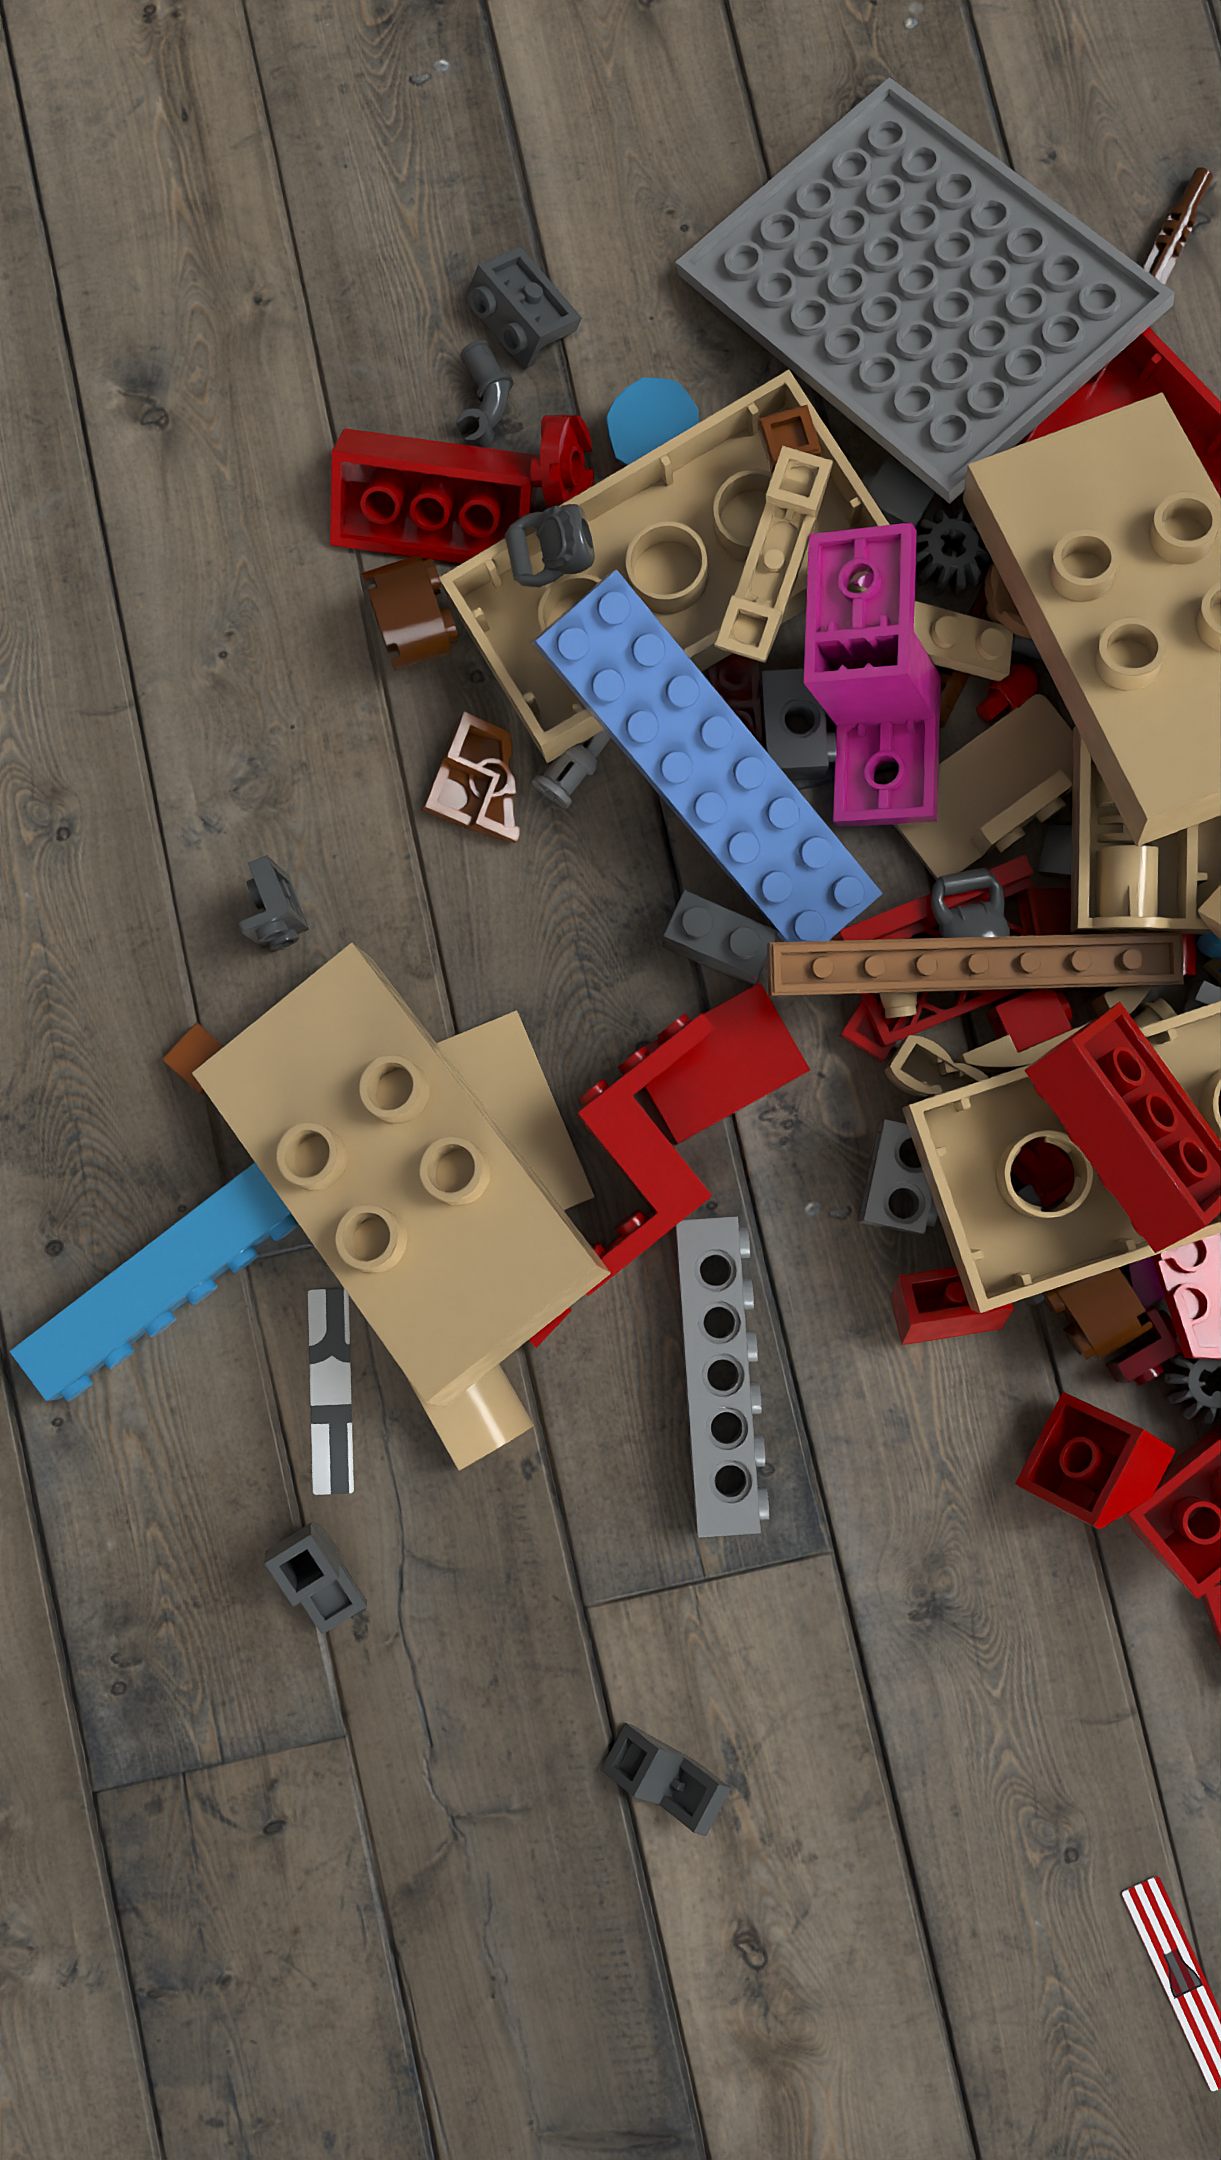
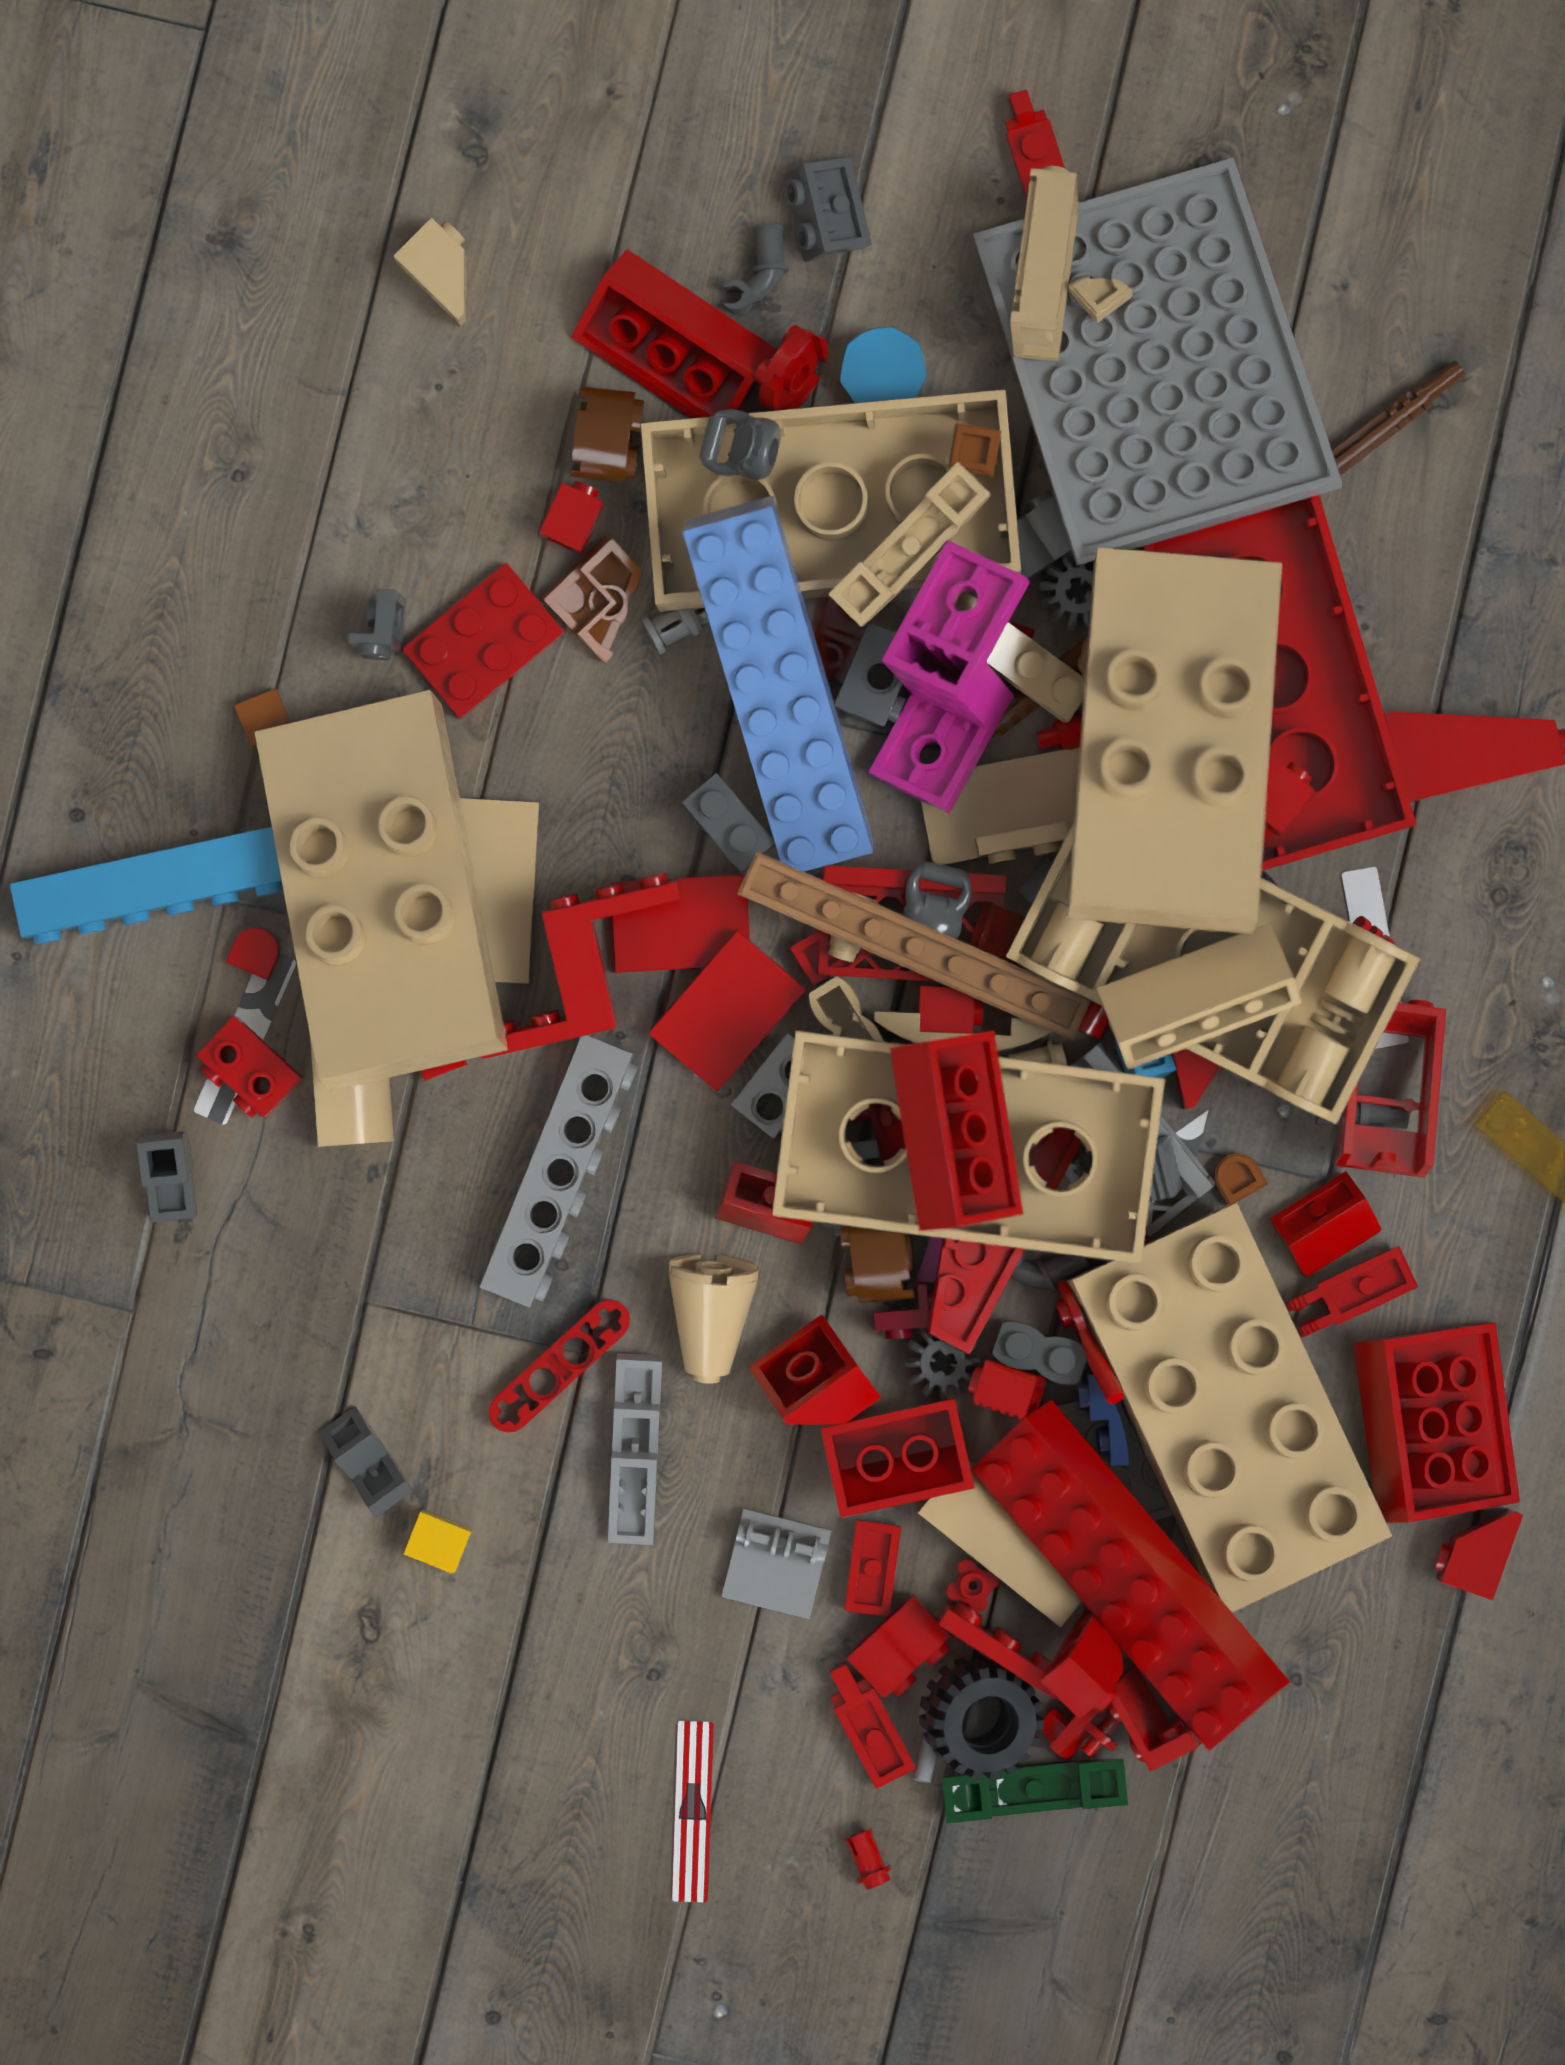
camera: 25 degrees right, 5 degrees up
none -> red brick [197,1016,304,1118]
none -> red tile [226,928,280,981]
none -> tan slope [394,217,467,326]
none -> red plate [402,562,565,720]
none -> yellow panel [404,1509,473,1573]
none -> red beam [489,1299,631,1433]
none -> red brick [539,481,605,556]
none -> light grey slope [608,1353,663,1545]
none -> red tile [648,929,806,1092]
none -> tan cone [668,1254,759,1383]
none -> light grey hinge [721,1509,831,1619]
none -> red hinge [1005,89,1065,202]
none -> tan door [1010,166,1079,362]
none -> tan tile [1068,276,1133,323]

